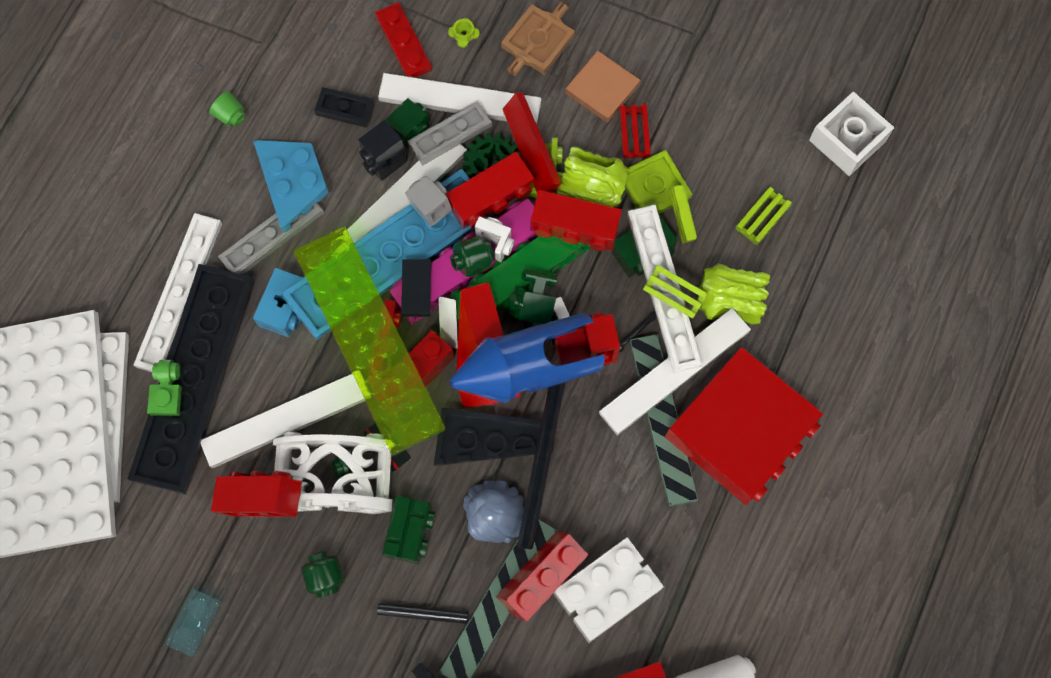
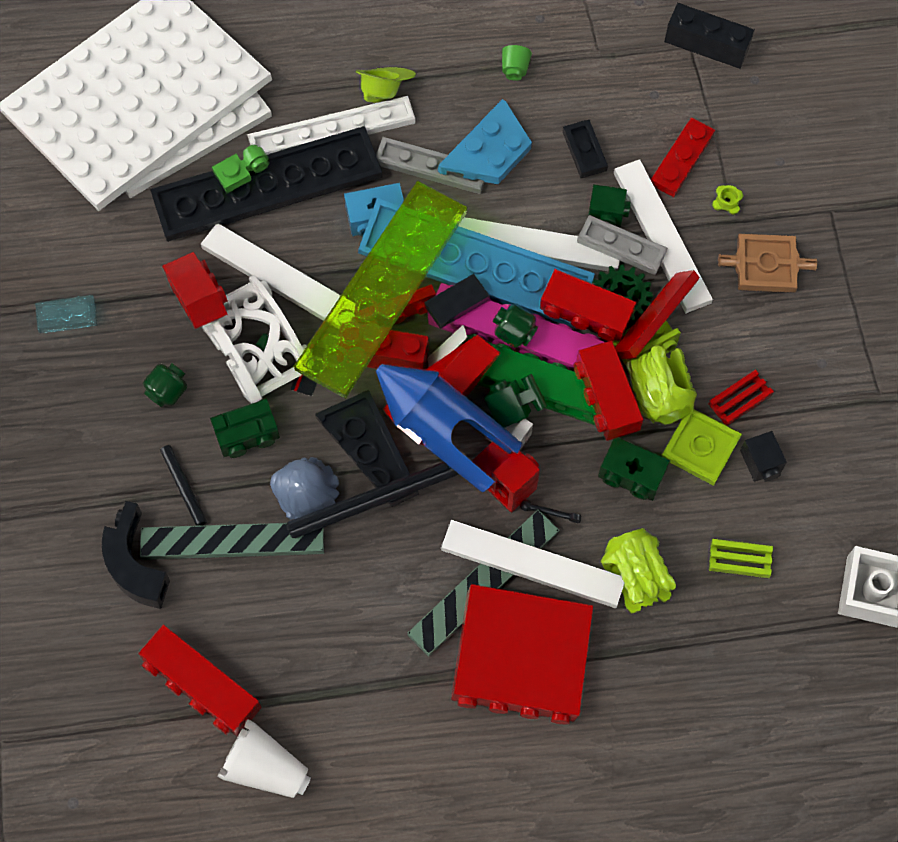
camera: 55 degrees right, 5 degrees down
black brick [358,120,407,181] -> none
light grey brick [405,176,452,227] -> none
white bracket [475,217,514,262] -> none
brick [496,531,588,622] -> none
white piece [554,537,664,643] -> none
nougat tile [565,51,640,123] -> none
white tile [627,205,703,373] -> none
lime tile [643,264,708,319] -> none
lime tile [669,185,697,244] -> none
none -> lime piece [356,67,416,103]
none -> black brick [740,431,787,482]

